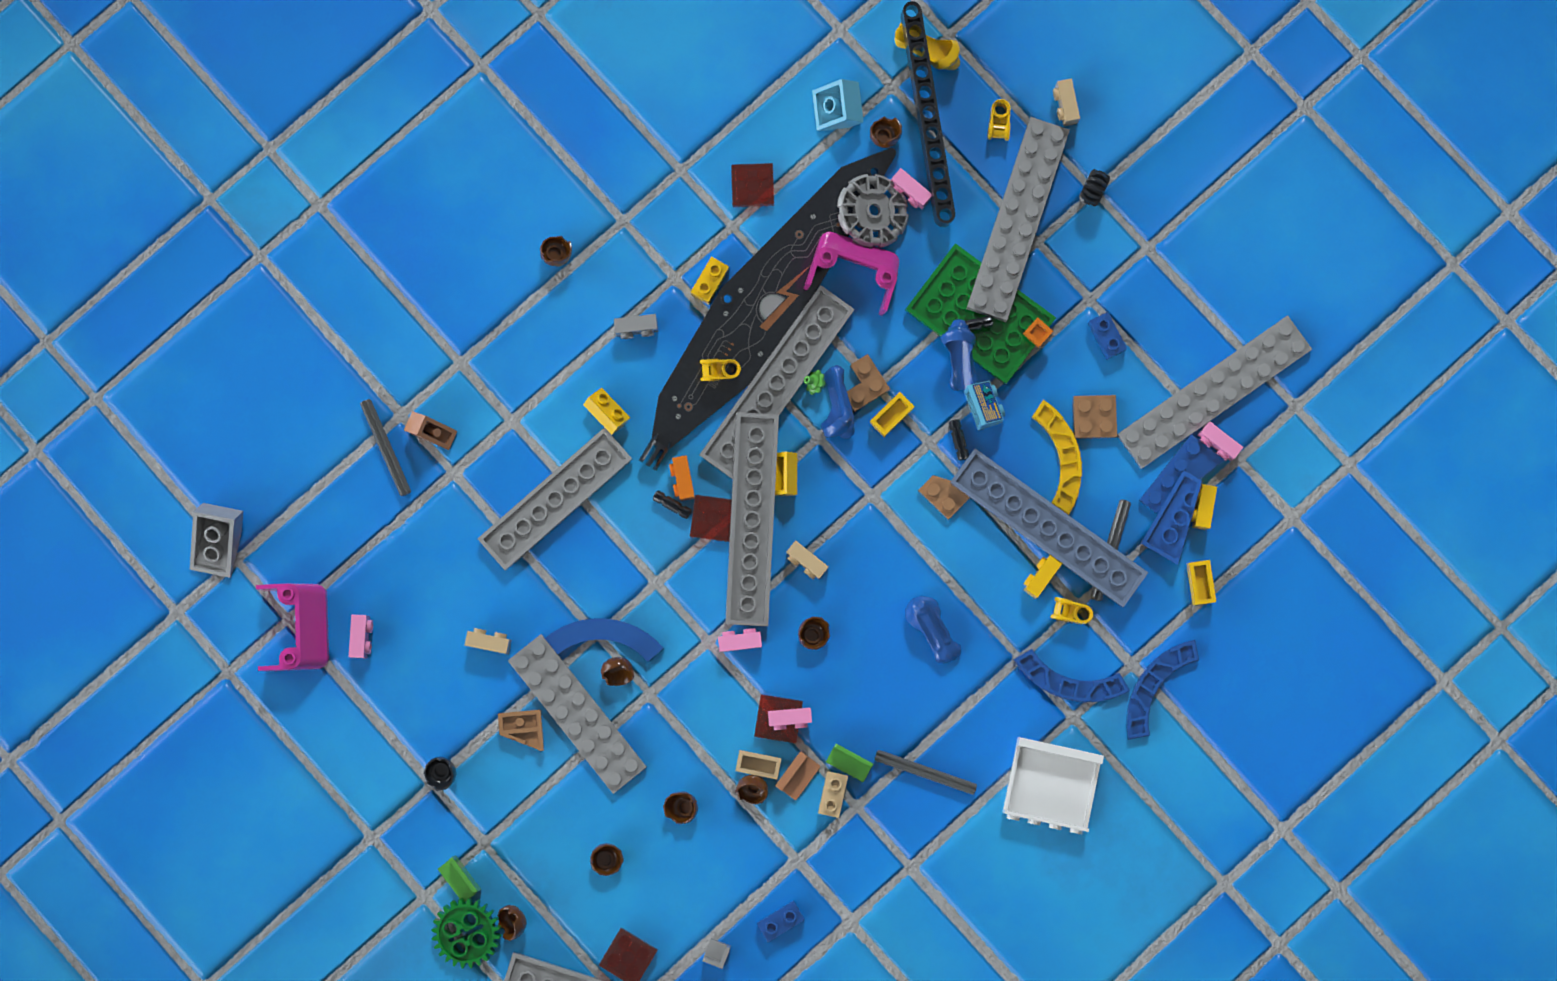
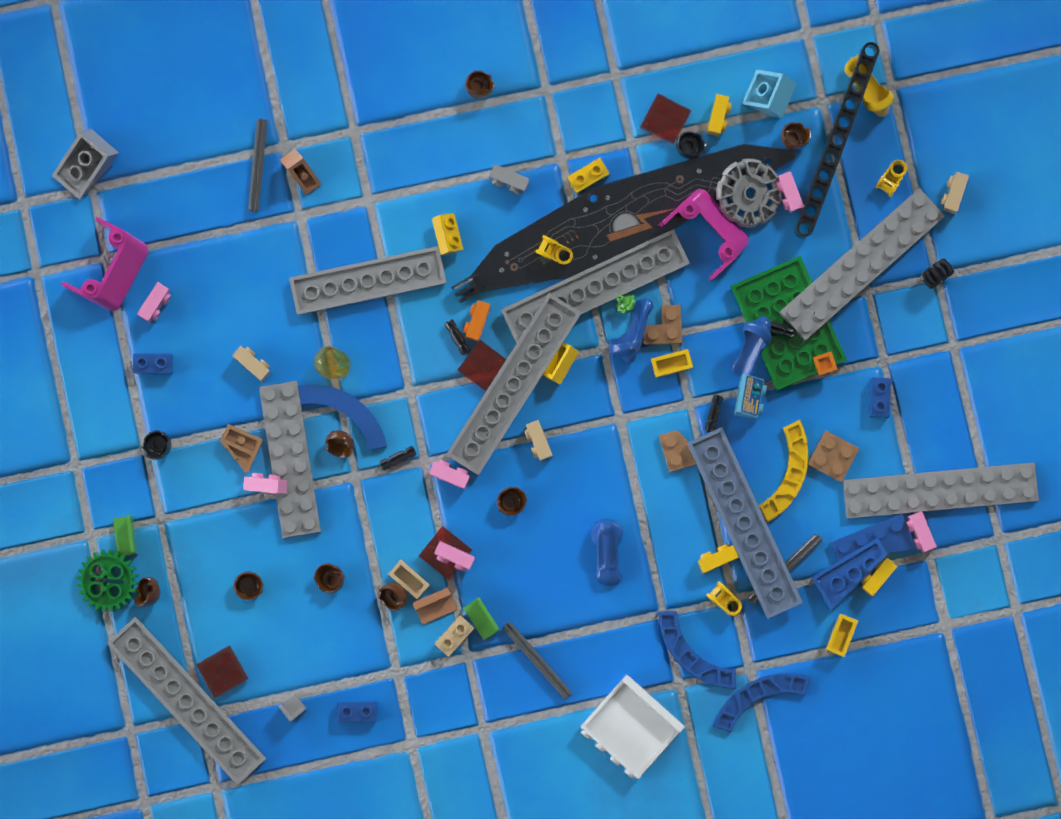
camera: 30 degrees right, 0 degrees up
none -> blue piece [133,354,173,374]
none -> bright pink piece [243,473,287,493]
none -> clear yellow hat [314,346,350,379]
none -> black axle [380,446,416,470]
none -> black hair [676,131,707,160]
none -> yellow piece [707,94,732,137]

